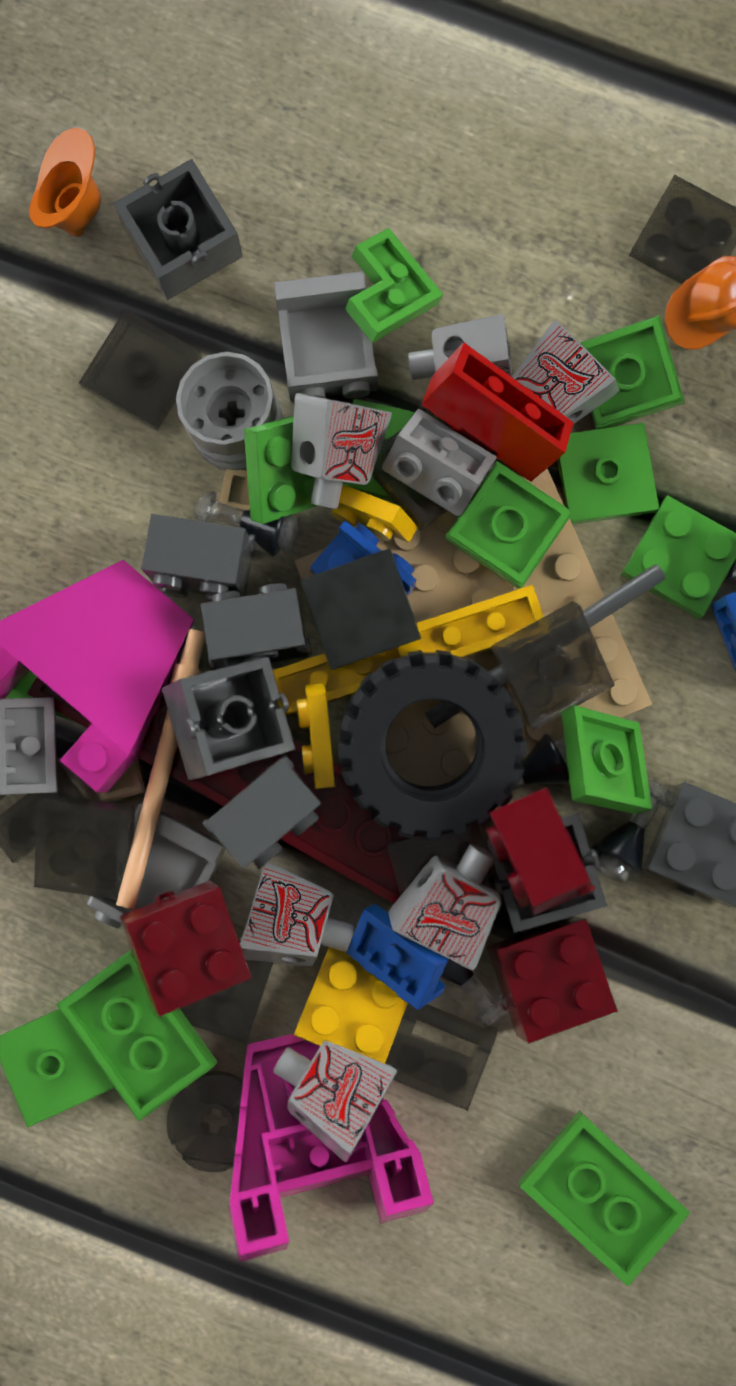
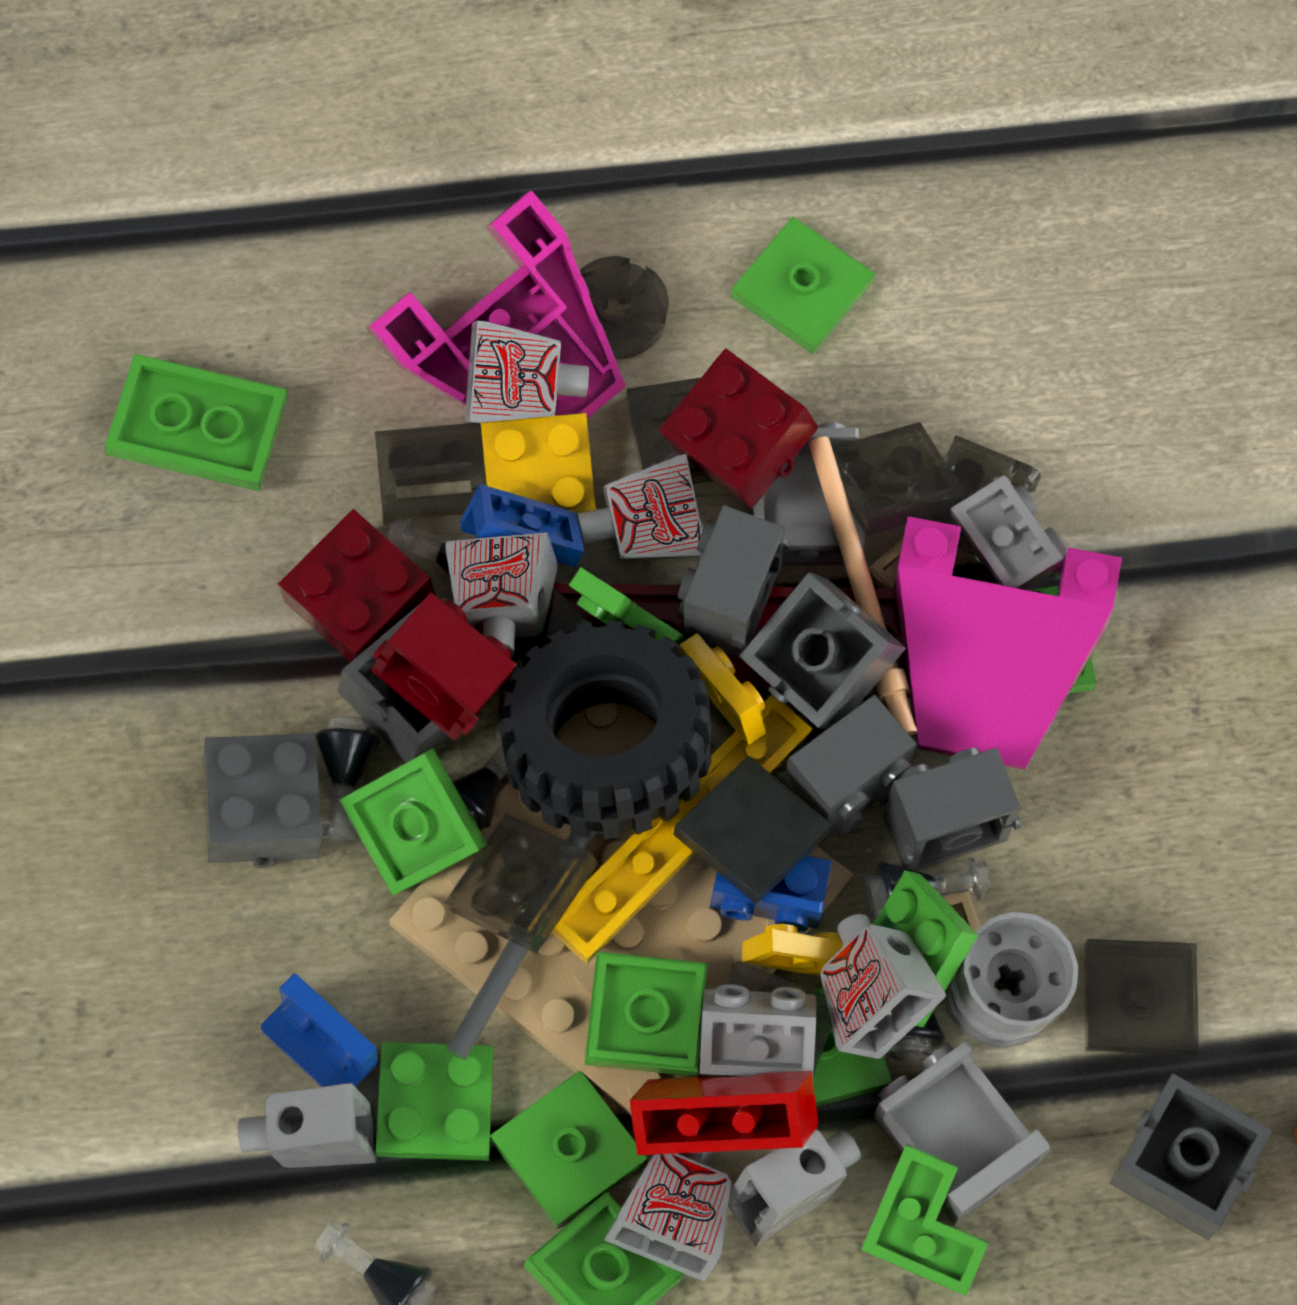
camera: 145 degrees right, 15 degrees down
bright green tile [56,950,218,1121] -> none
none -> bright green plate [569,567,687,645]

